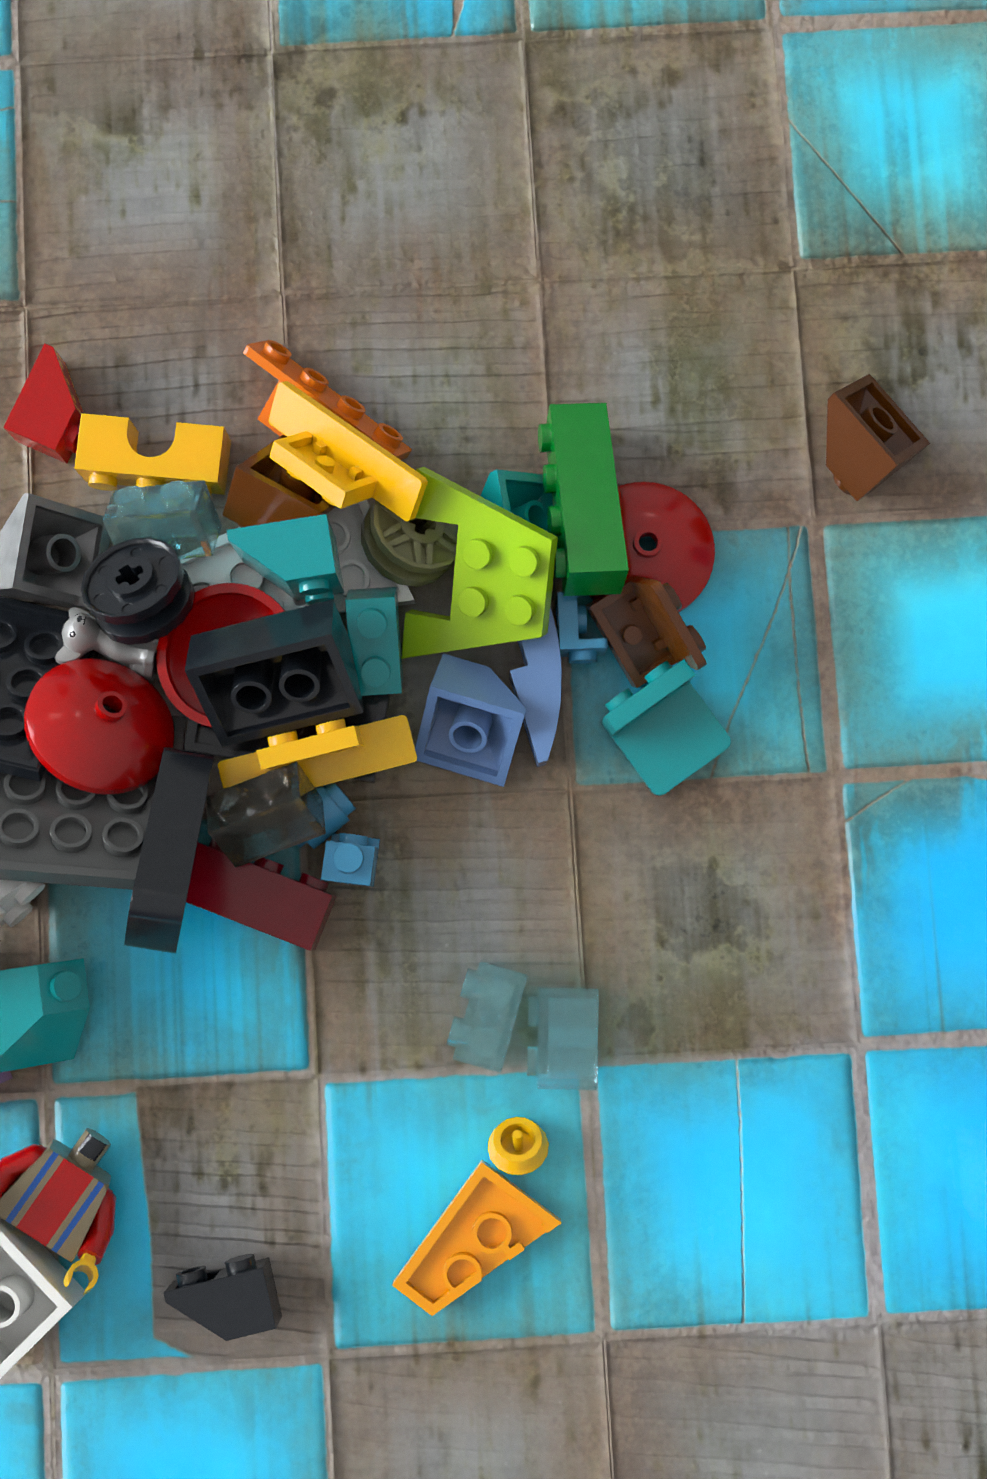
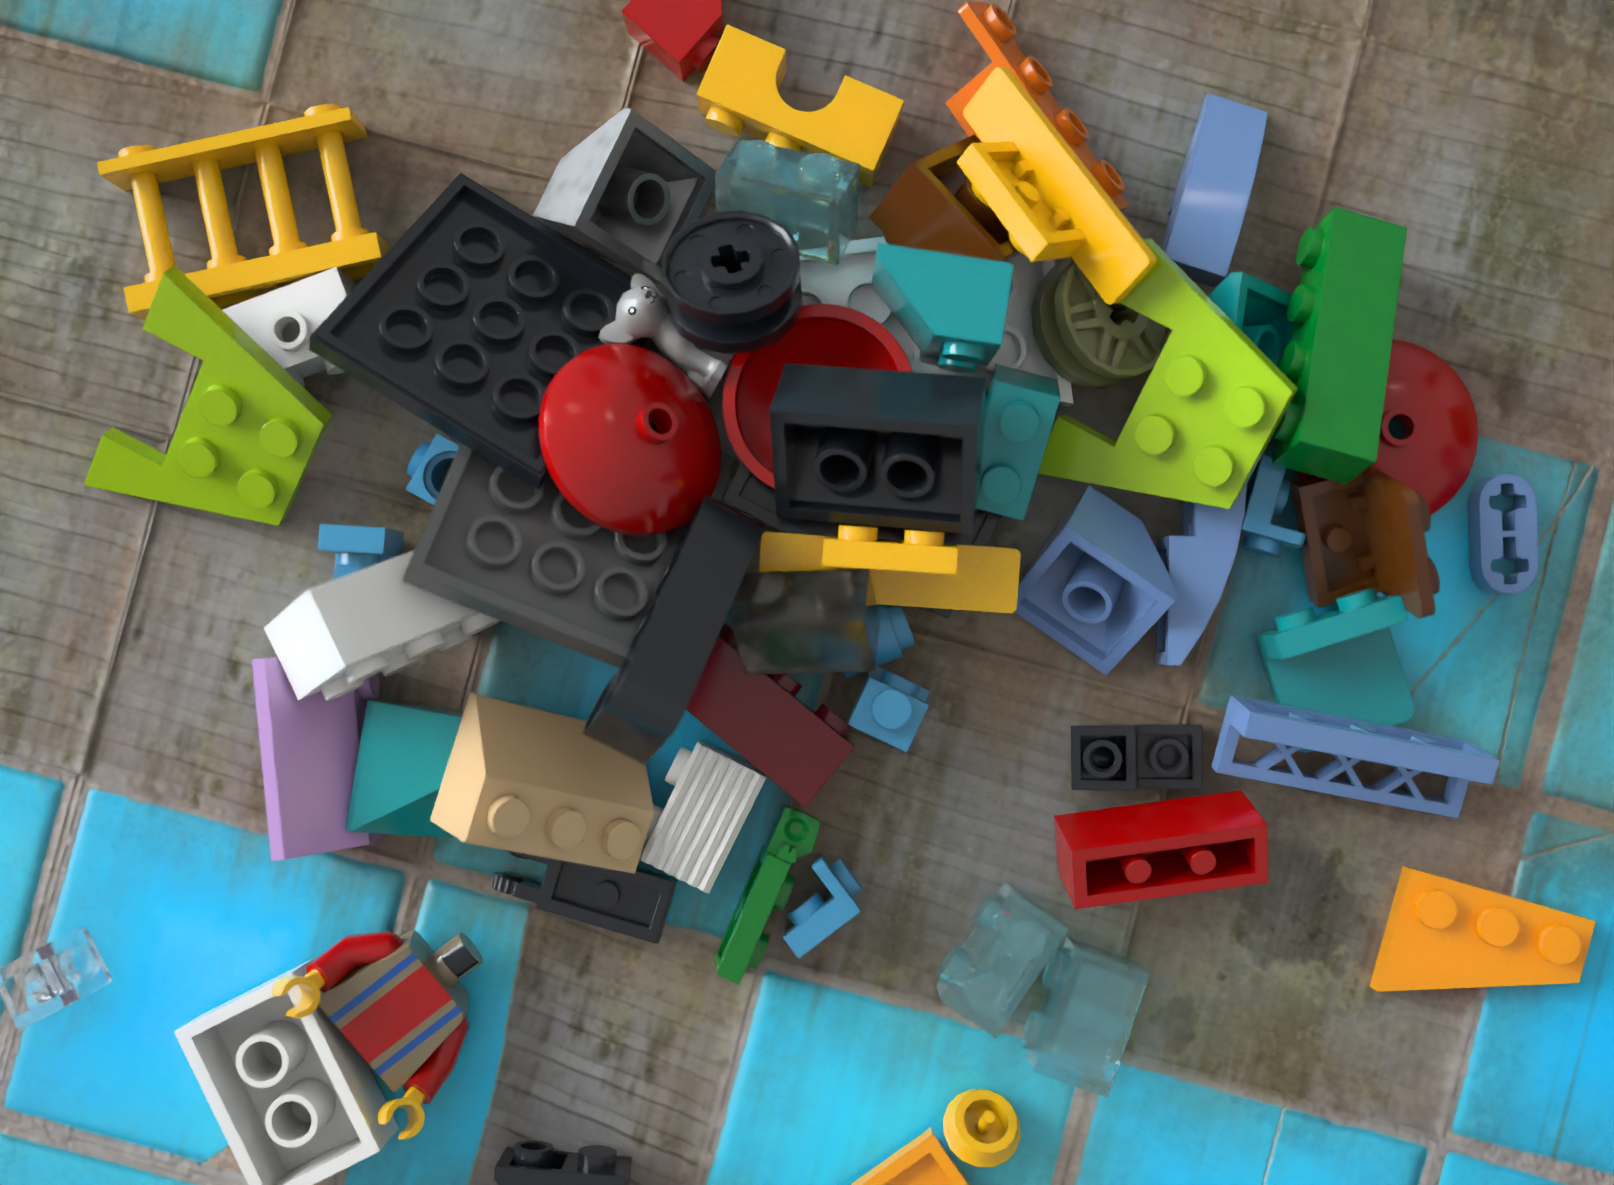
camera: 25 degrees right, 5 degrees up
none -> tan slope [430,692,654,874]
none -> black hinge [491,850,678,944]
none -> white brick [640,739,767,894]
none -> green hinge [713,804,820,984]
none -> dark azure bracket [783,853,863,959]
none -> red brick [1054,790,1268,910]
none -> black slope [1071,724,1203,791]
none -> medium blue slope [1160,93,1268,287]
none -> medium blue fence [1211,694,1500,818]
none -> light orange wing [1369,865,1596,992]
none -> medium blue beam [1467,473,1539,595]

